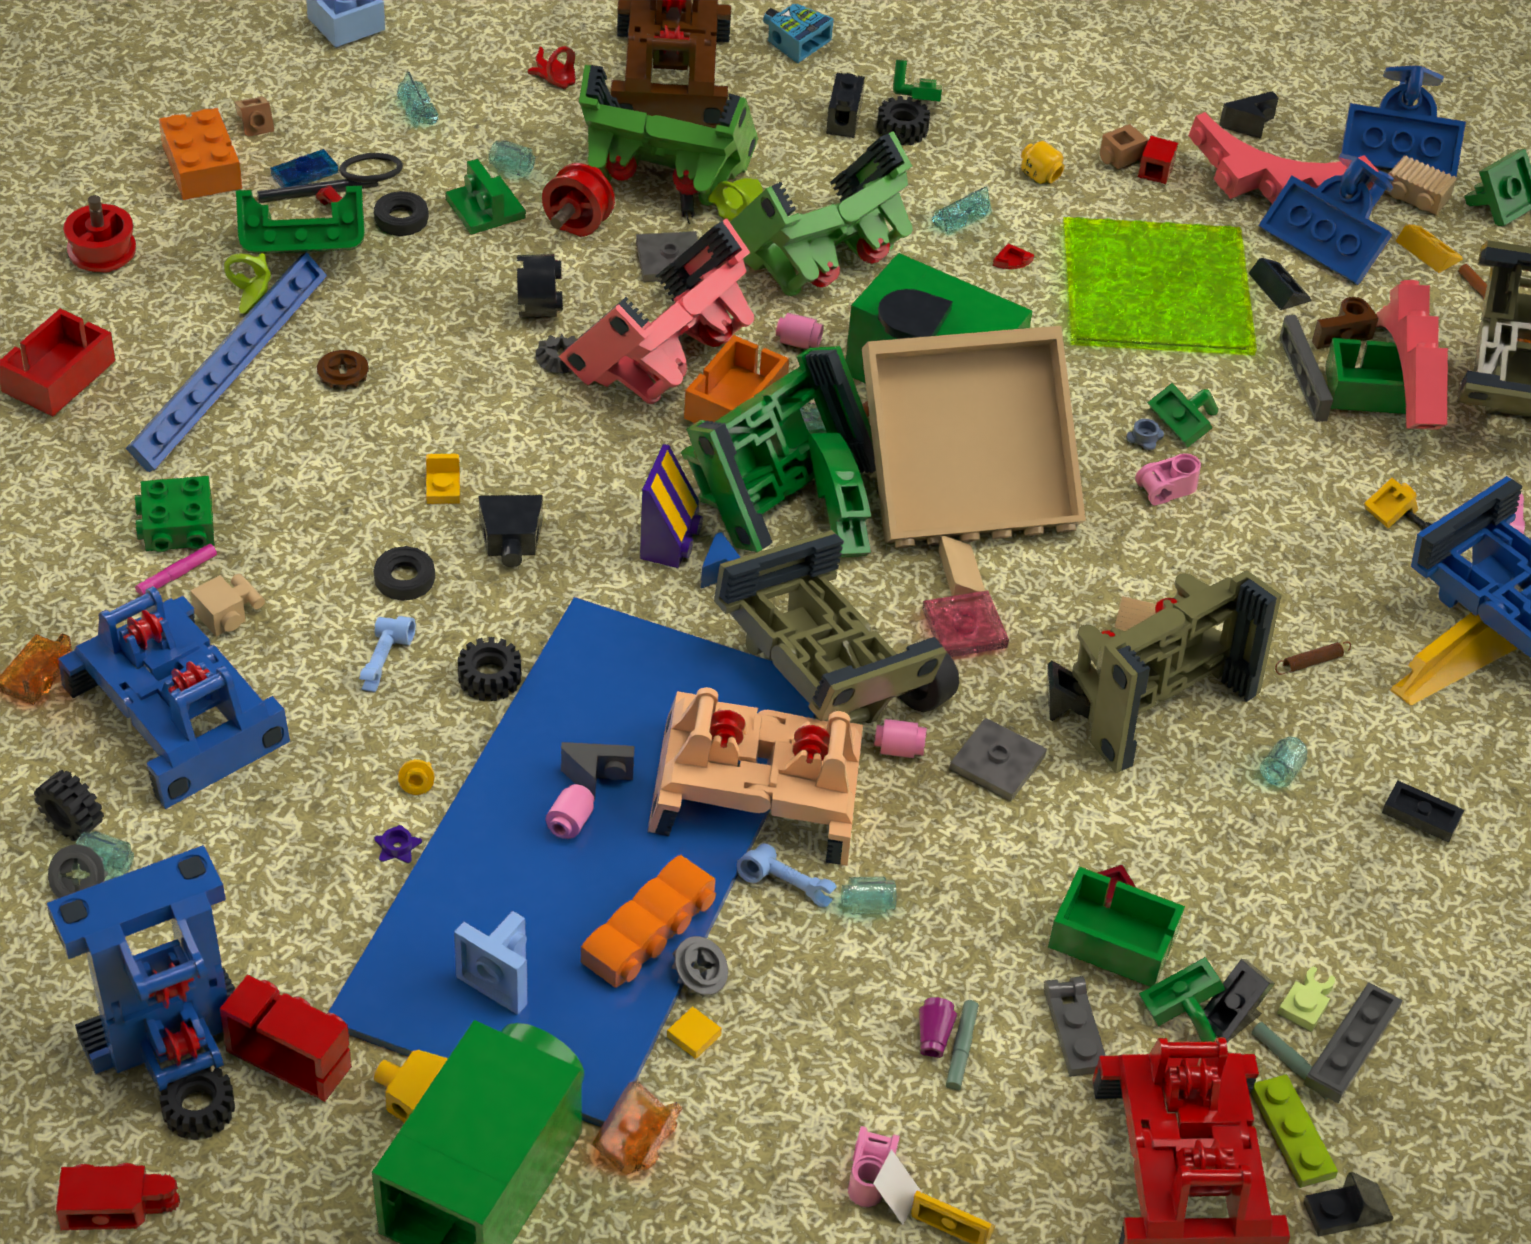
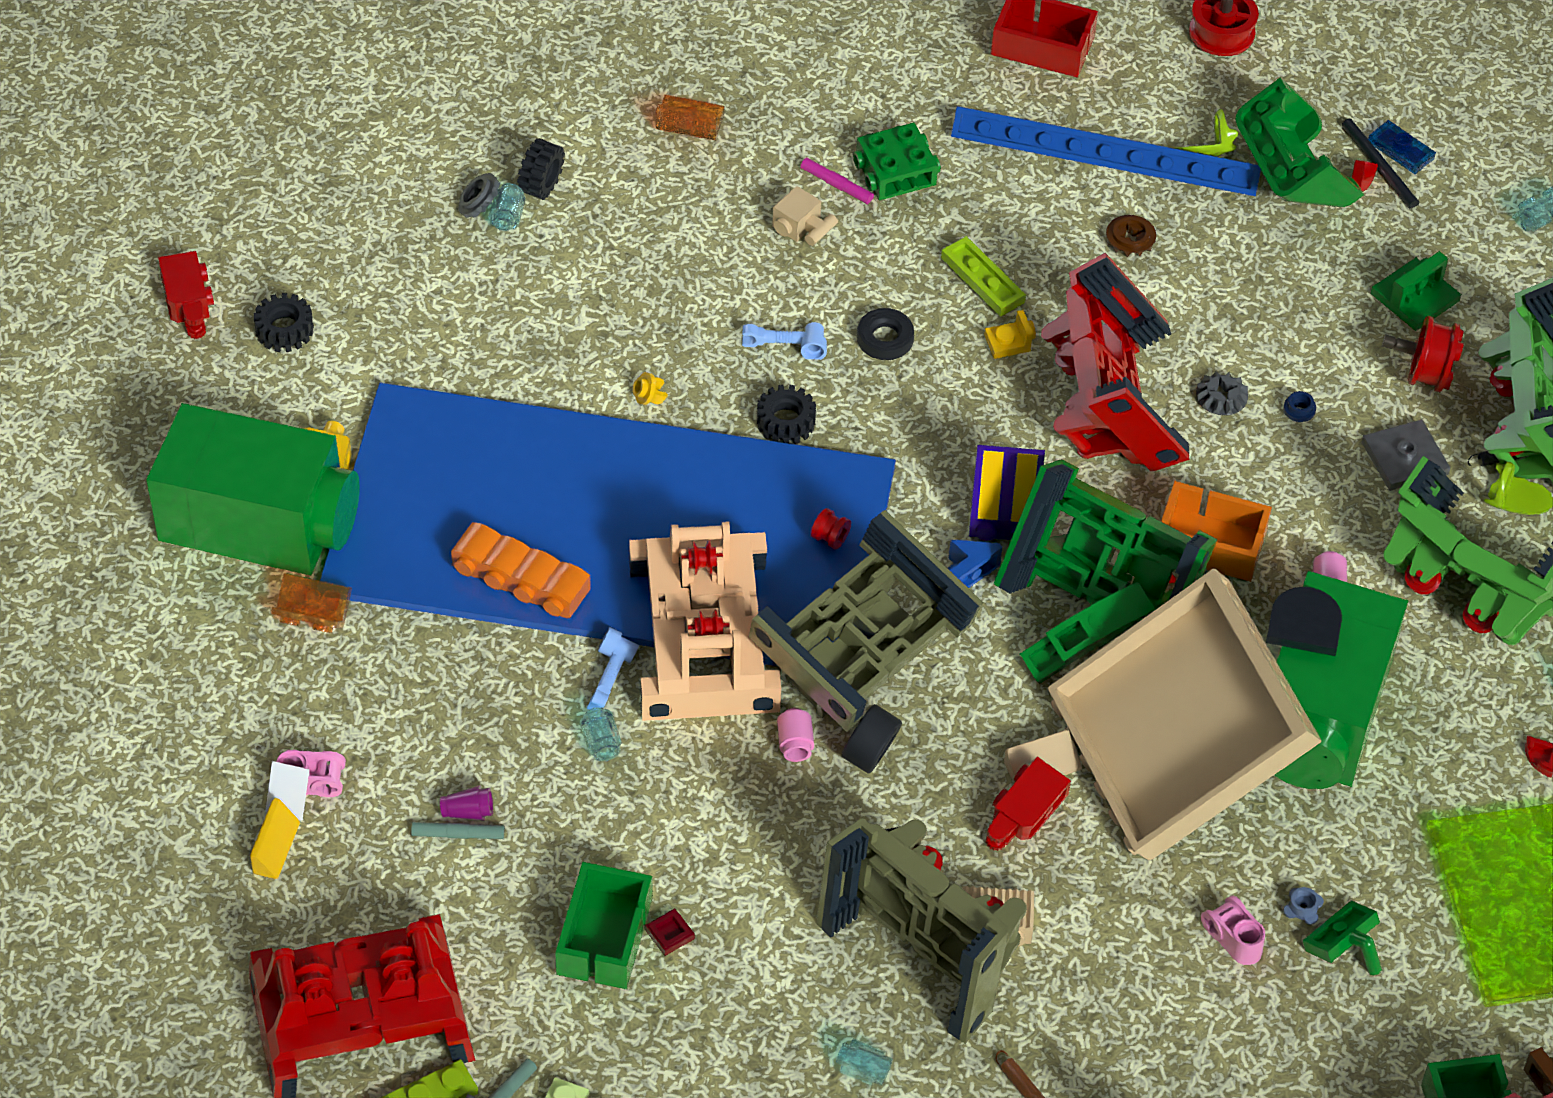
camera: 80 degrees right, 5 degrees up
blue container [47,845,235,1091] -> none
blue container [58,586,290,809] -> none
orange piece [159,108,242,200] -> none
red piece [220,974,352,1102] -> none
medium nougat bracket [234,96,274,137] -> none
black tyre [339,153,403,183] -> none
black tyre [374,191,429,236] -> none
dark purple plate [374,825,422,863] -> none
light blue bracket [454,911,527,1015] -> none
black torso [478,495,543,568] -> none
clear light blue brick [489,140,535,177] -> none
black brick [517,254,563,318] -> none
bright pink brick [546,784,594,839] -> none
coral container [559,218,754,404] -> none
dark grey slope [561,742,635,799] -> none
yellow tile [667,1006,722,1059] -> none
dark grey gear [671,936,728,997] -> none
clear pink plate [922,590,1009,657] -> none
flat silver plate [949,718,1047,801] -> none
dark grey plate [1044,976,1106,1077] -> none
green plate [1139,957,1225,1042] -> none
black slope [1203,959,1275,1042] -> none
dark grey tile [1279,315,1333,422] -> none
none -> red wheel [811,508,851,550]
none -> lime plate [941,236,1026,317]
none -> red hinge [986,756,1071,851]
none -> red container [1041,253,1190,471]
none -> dark blue plate [1283,391,1317,422]

